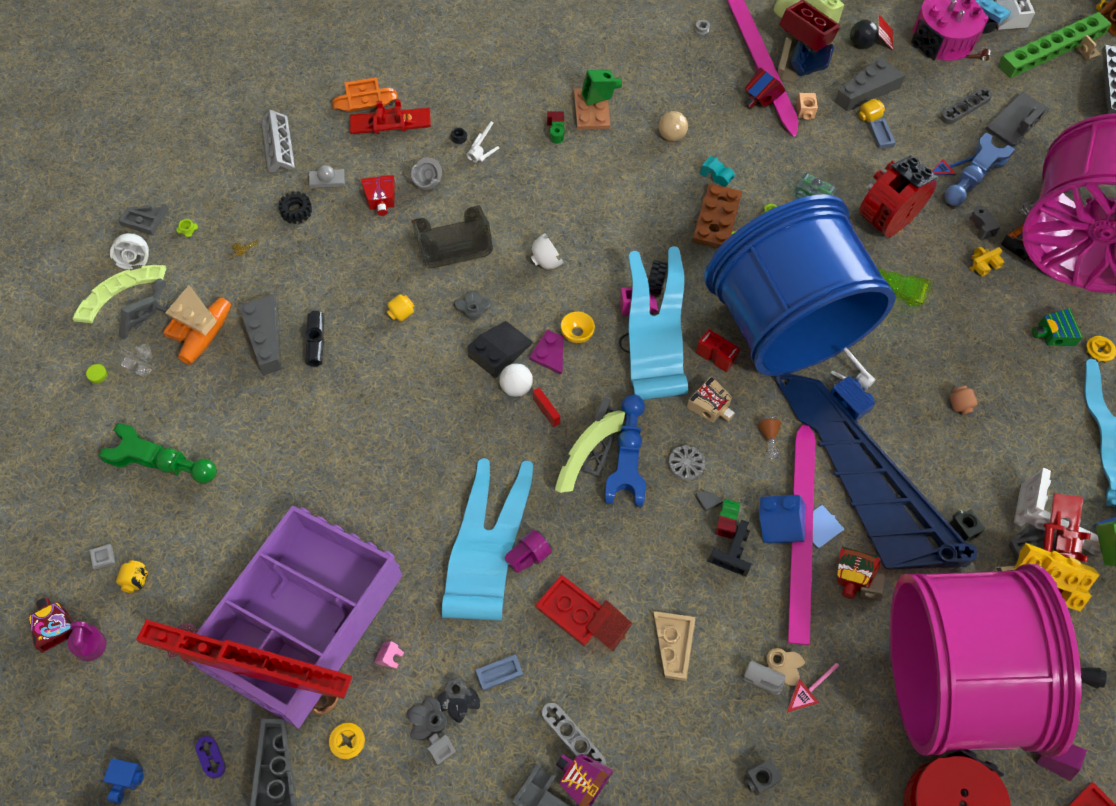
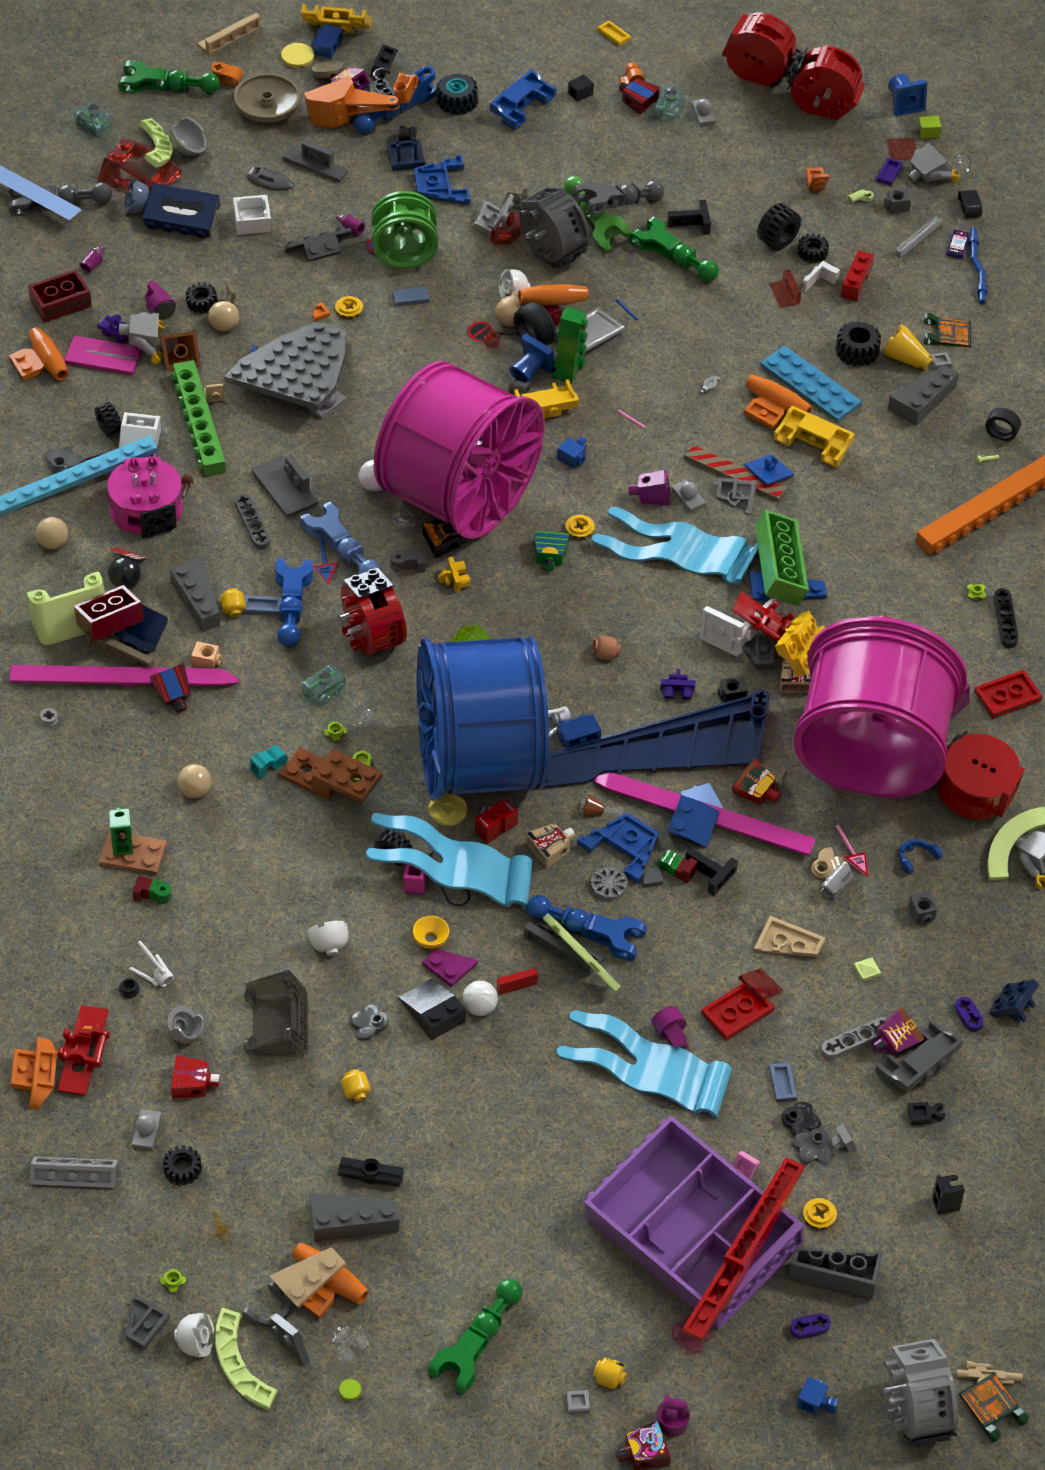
camera: 75 degrees left, 10 degrees down
none -> blue piece [275,559,313,647]
none -> light yellow tile [429,794,467,826]
none -> blue wing [577,813,659,883]
none -> dark purple hips [660,669,696,700]
none -> yellowish green tile [854,958,881,982]
none -> blue piece [899,839,943,874]

